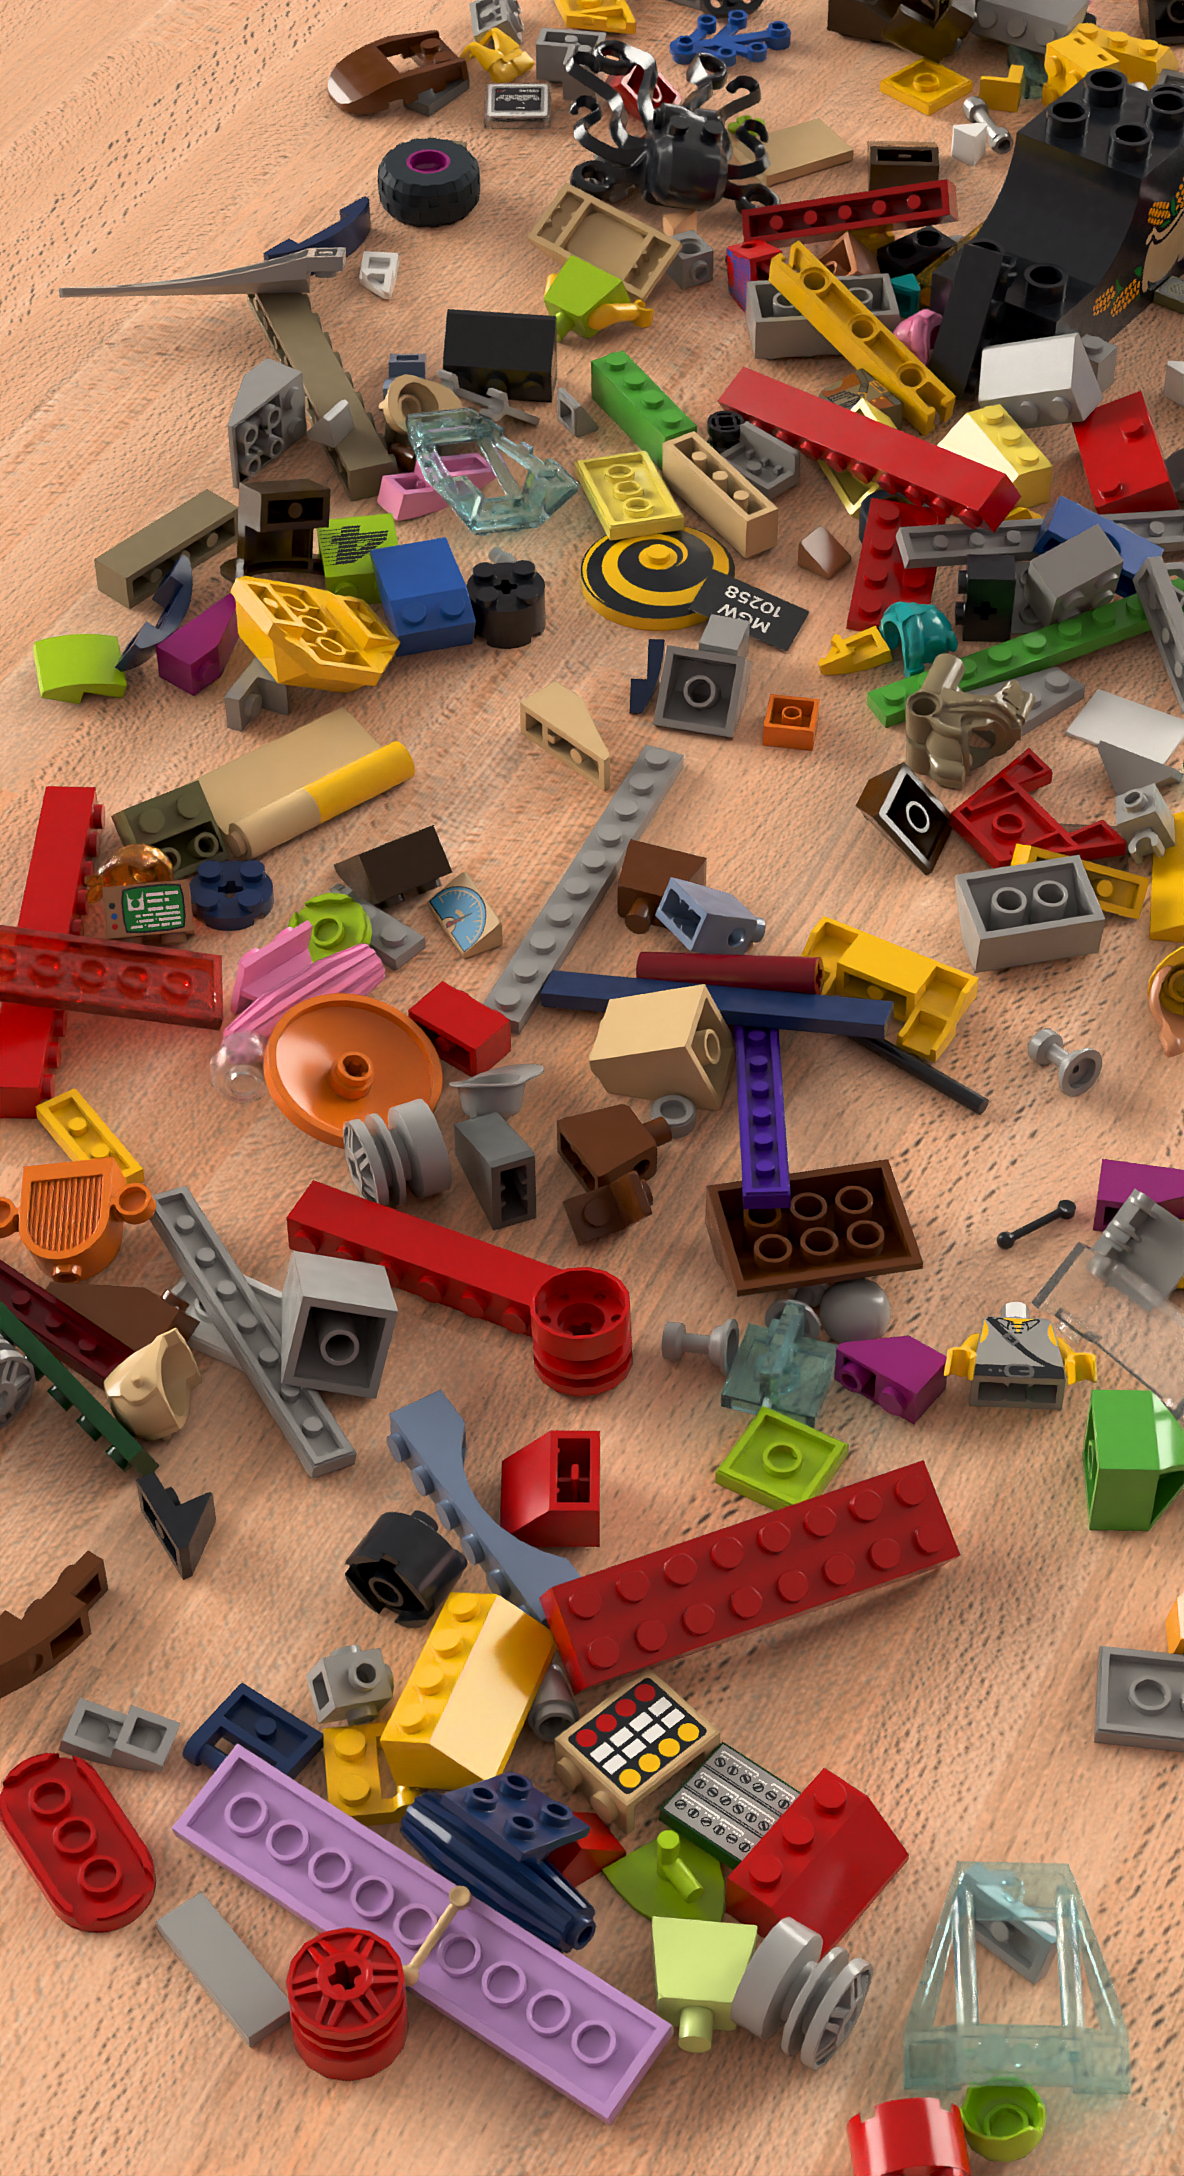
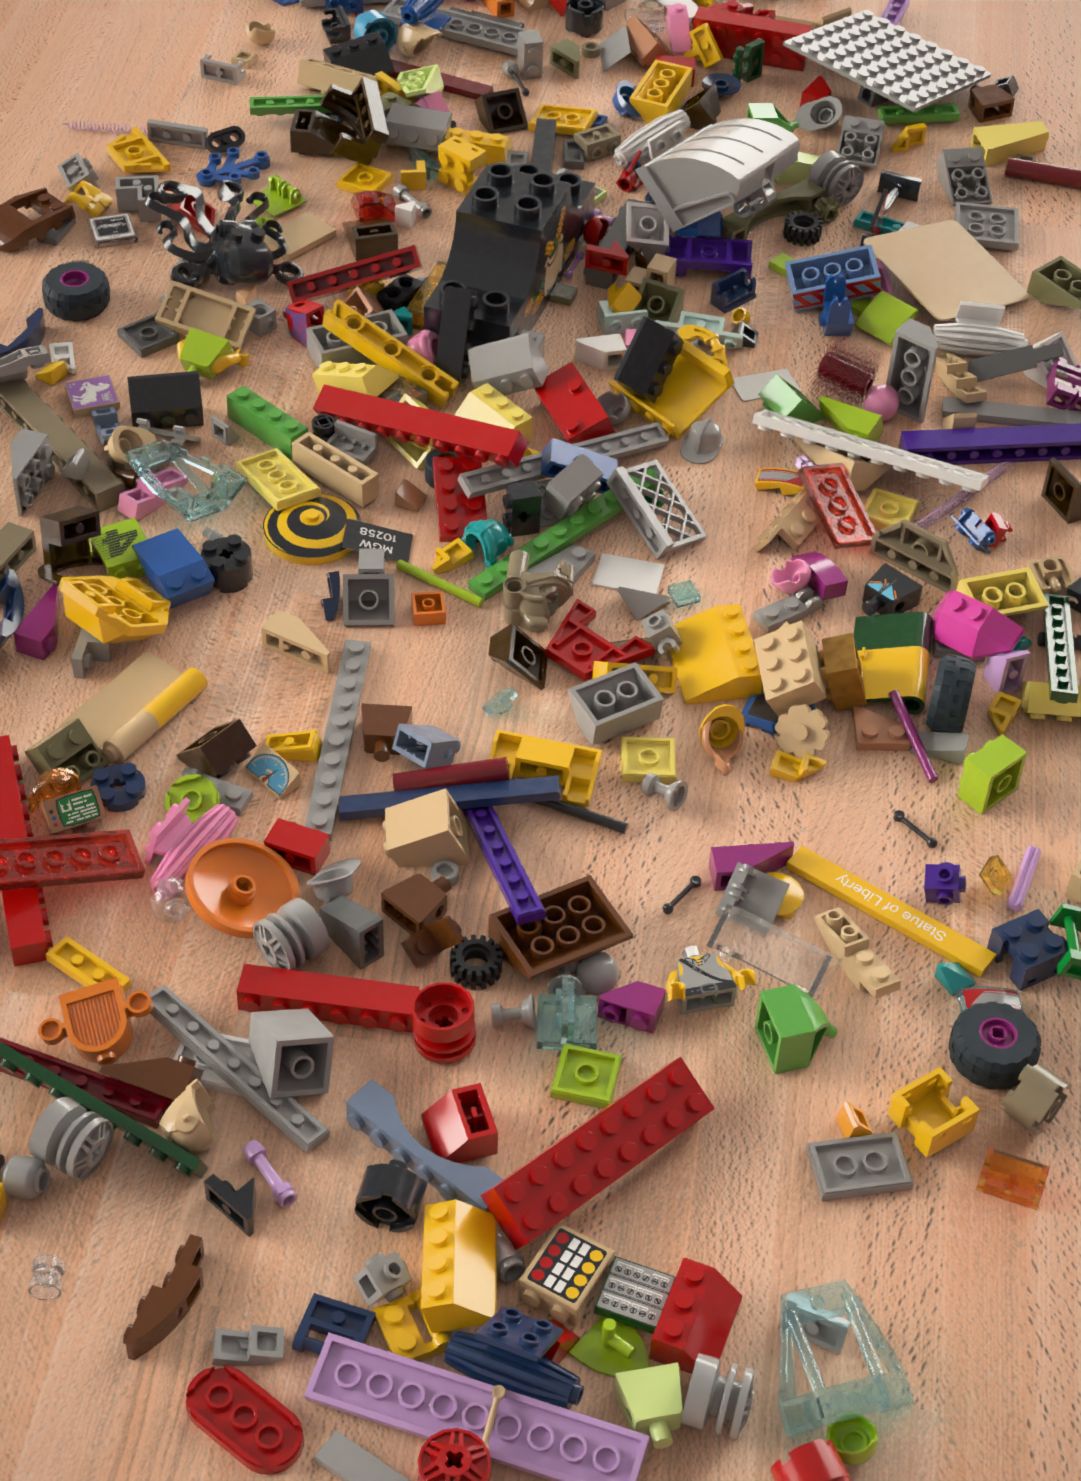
camera: 20 degrees left, 0 degrees up
none -> yellow slope [34,361,68,386]
none -> tile [64,374,121,417]
none -> dark grey tile [117,314,180,358]
none -> lavender bar [242,1140,297,1208]
none -> lime hinge [247,175,307,217]
none -> yellow slope [264,730,323,762]
none -> light yellow slope [312,361,400,397]
none -> clear red slope [351,190,396,222]
none -> lime bar [396,559,484,608]
none -> black tyre [450,934,503,990]
none -> clear light blue plate [482,687,518,716]
none -> light yellow tile [621,737,676,783]

